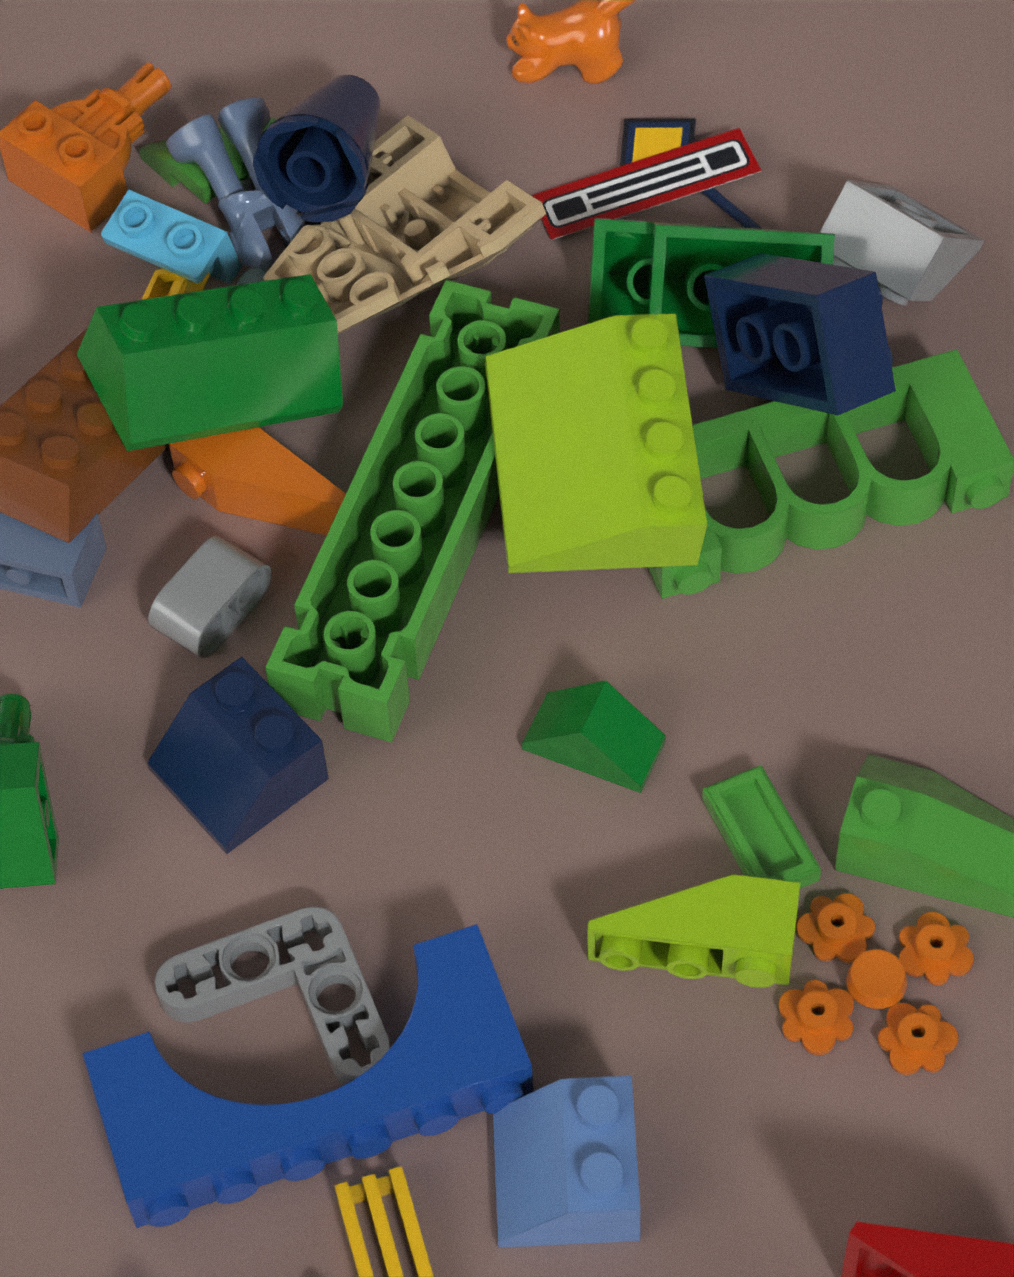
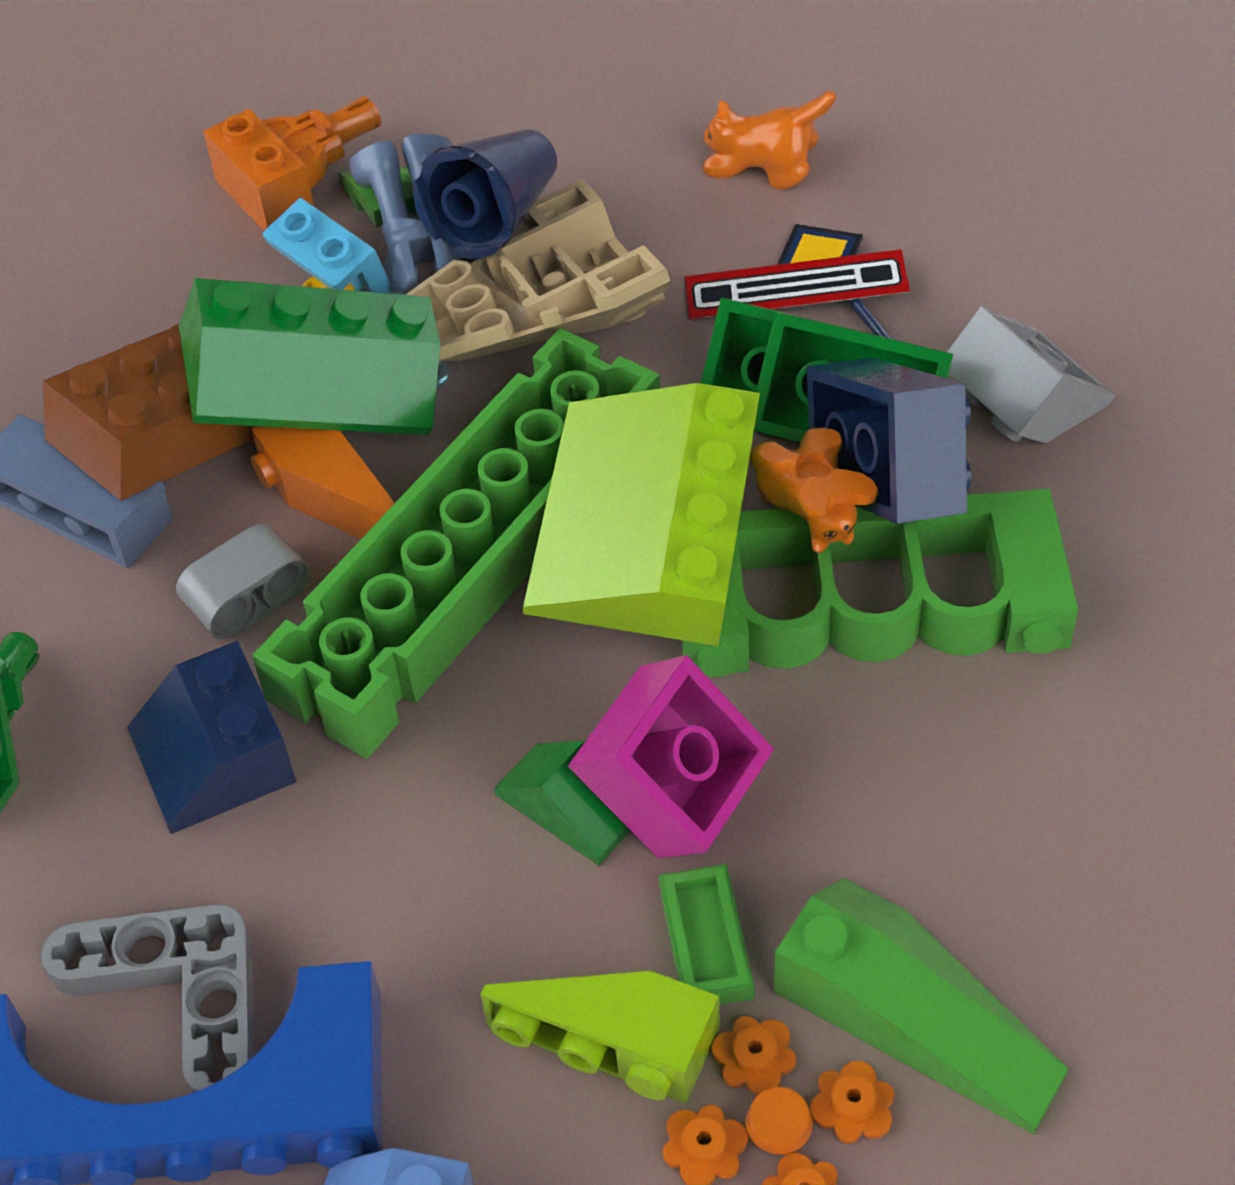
camera: 15 degrees right, 5 degrees down
none -> dark pink brick [568,655,774,858]
none -> orange animal [750,428,879,553]

